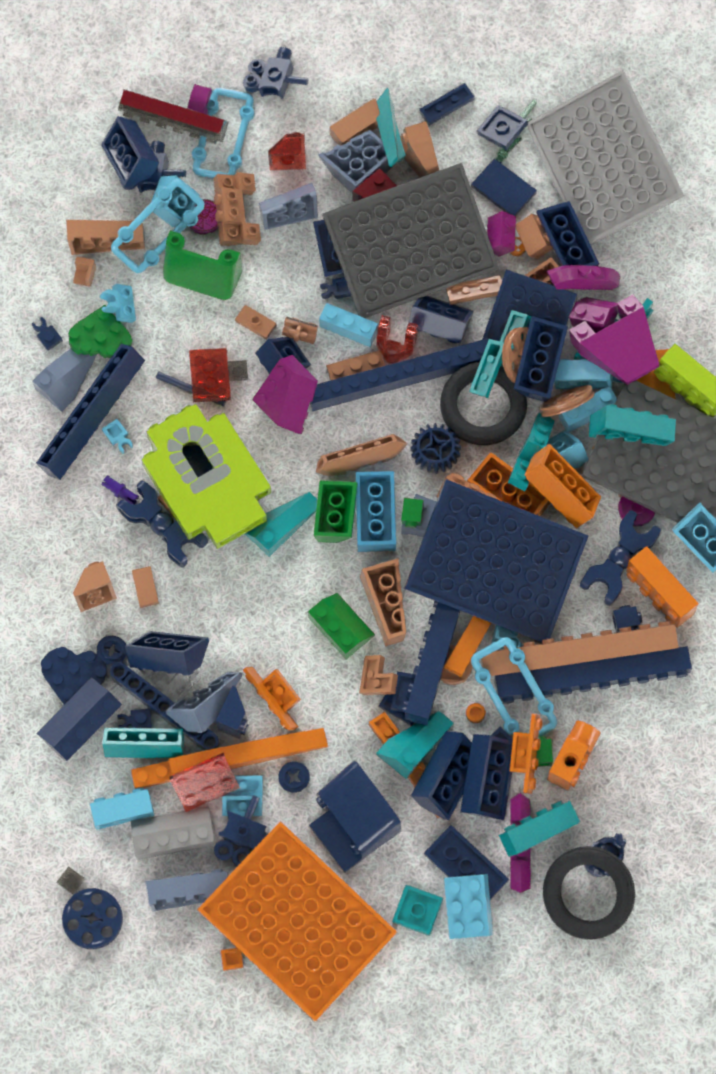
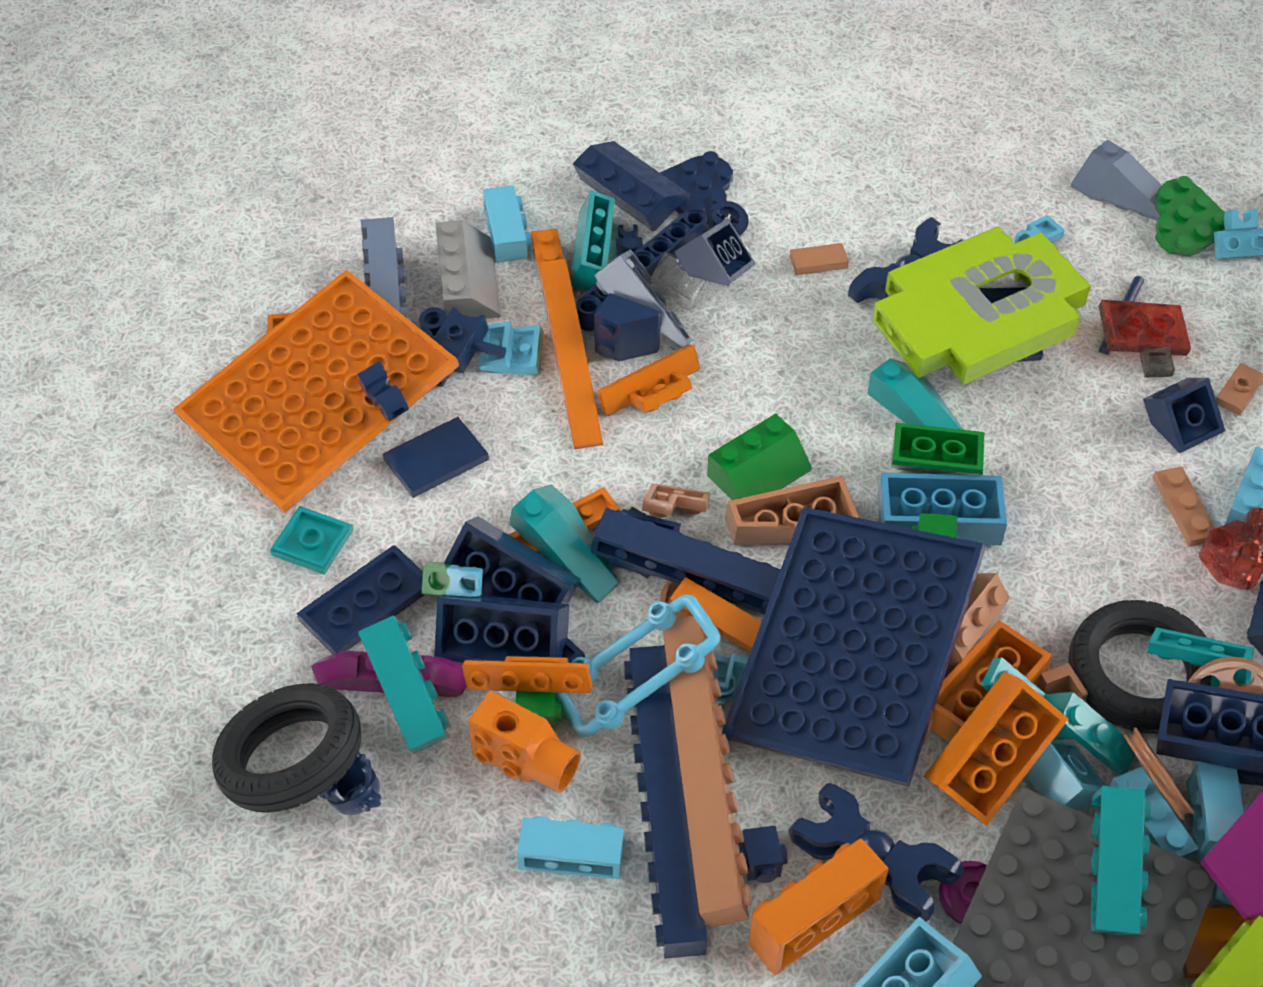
camera: 90 degrees right, 20 degrees down
dark blue plate [32,317,63,351] -> none
dark blue brick [36,344,145,480] -> none
clear smoke plate [56,866,85,895] -> none
dark blue wedge [62,888,123,949] -> none
nougat slope [73,561,117,612] -> none
dark purple pin [101,475,139,505] -> none
clear red plate [169,753,240,812] -> none
magenta wedge [252,355,318,435] -> none
dark blue gear [278,762,310,793] -> none
nougat hips [282,317,318,344] -> none
dark blue brick [310,338,488,412] -> none
nougat brick [316,434,408,476] -> none
dark blue windscreen [316,761,401,859] -> none
dark blue gear [410,423,462,474] -> none
medium azure brick [444,874,493,939] -> none
orange tile [466,703,486,723] -> none
none -> dark blue leg [357,361,409,422]
none -> leg [422,561,483,597]
none -> medium azure brick [517,816,624,879]
none -> nougat panel [1037,663,1088,702]

